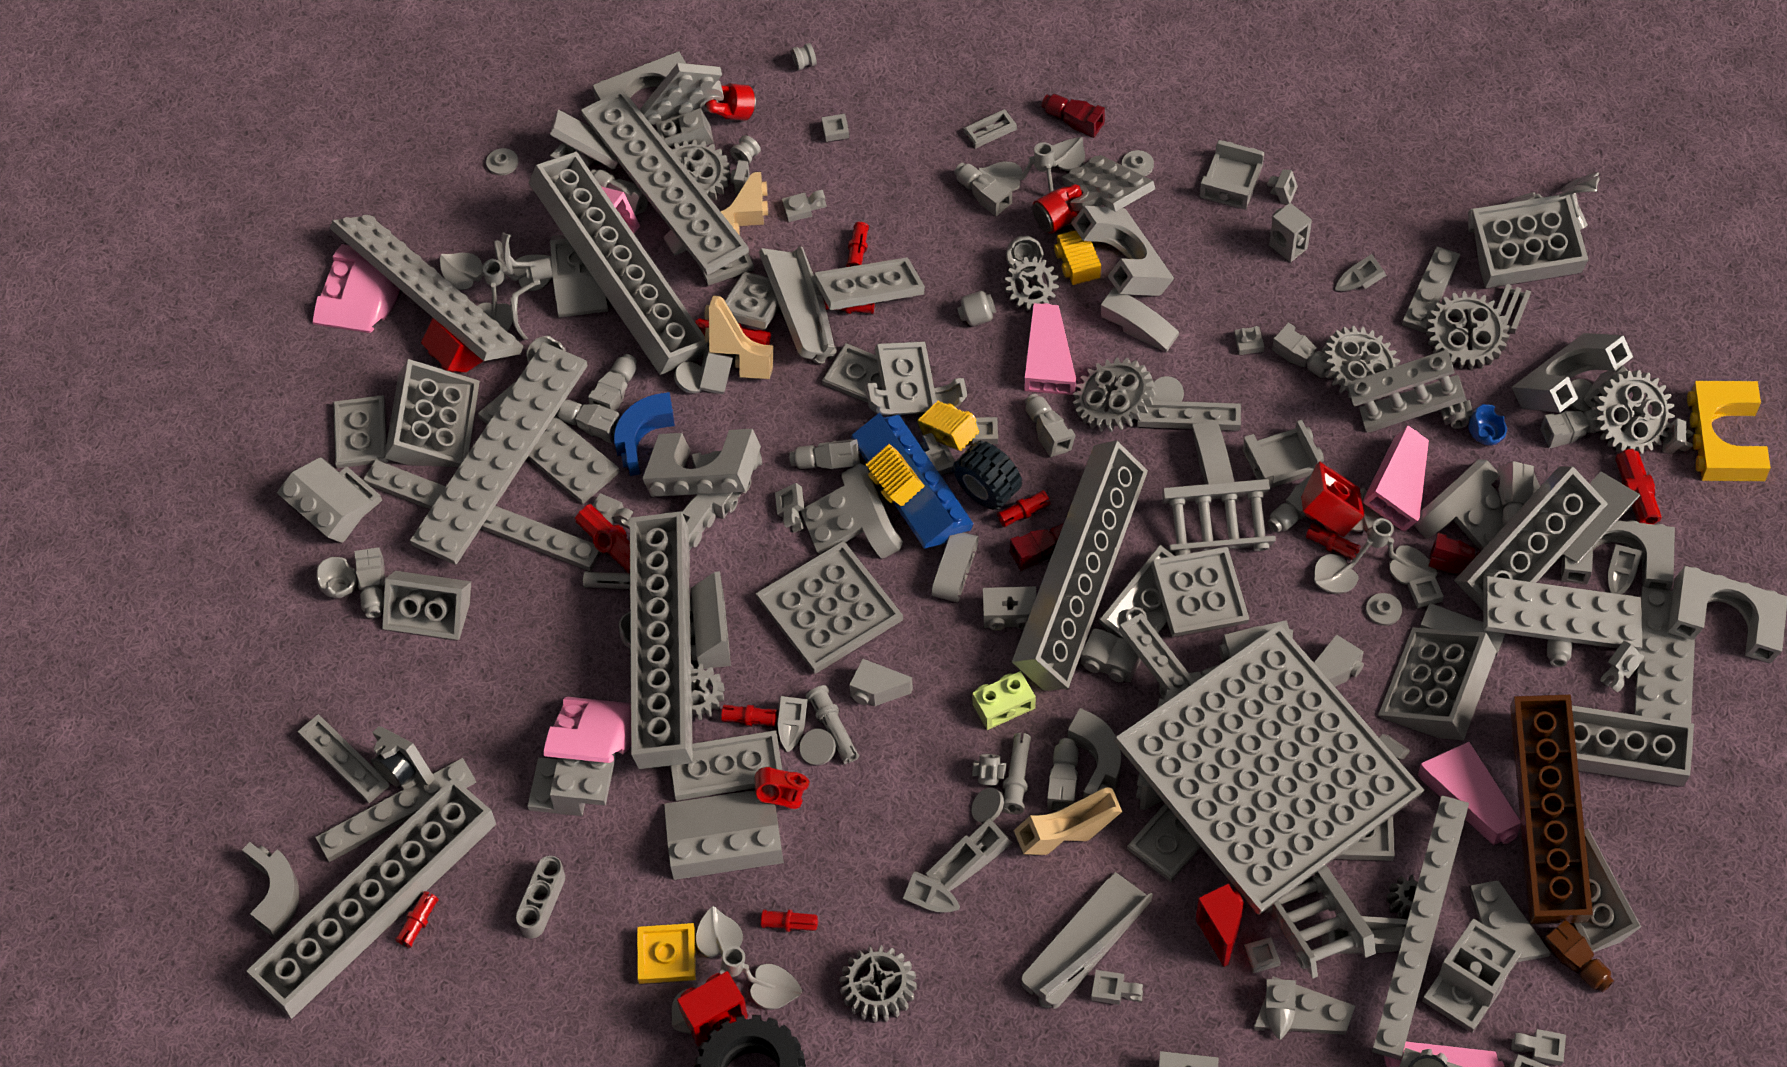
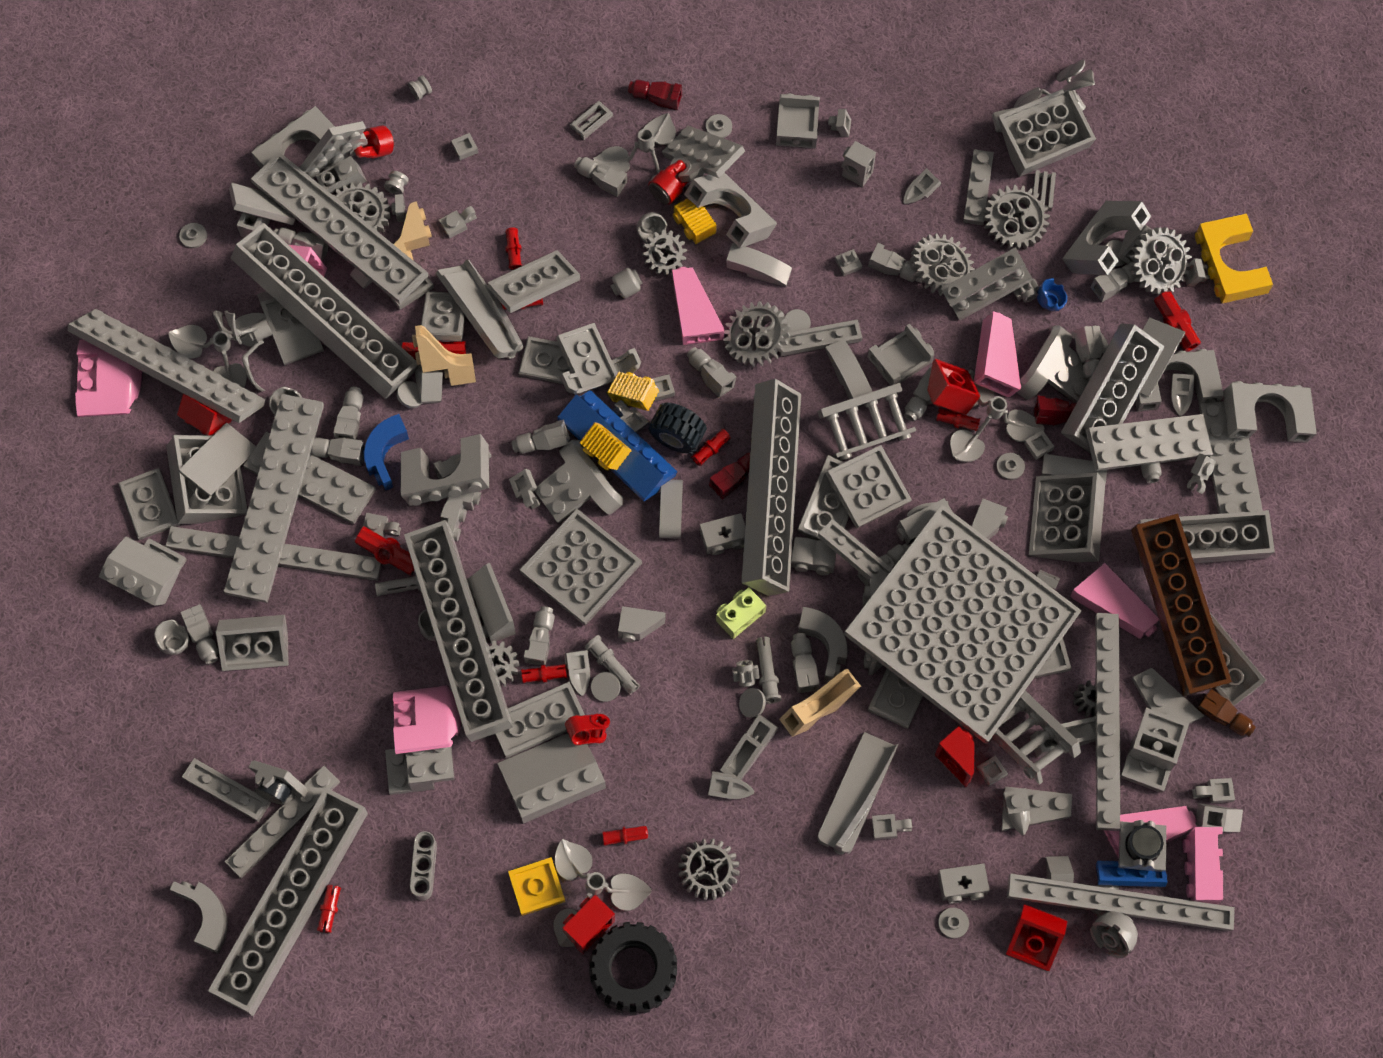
camera: 20 degrees left, 10 degrees up
none -> light grey window [179,423,256,497]
none -> light grey piece [524,606,555,666]

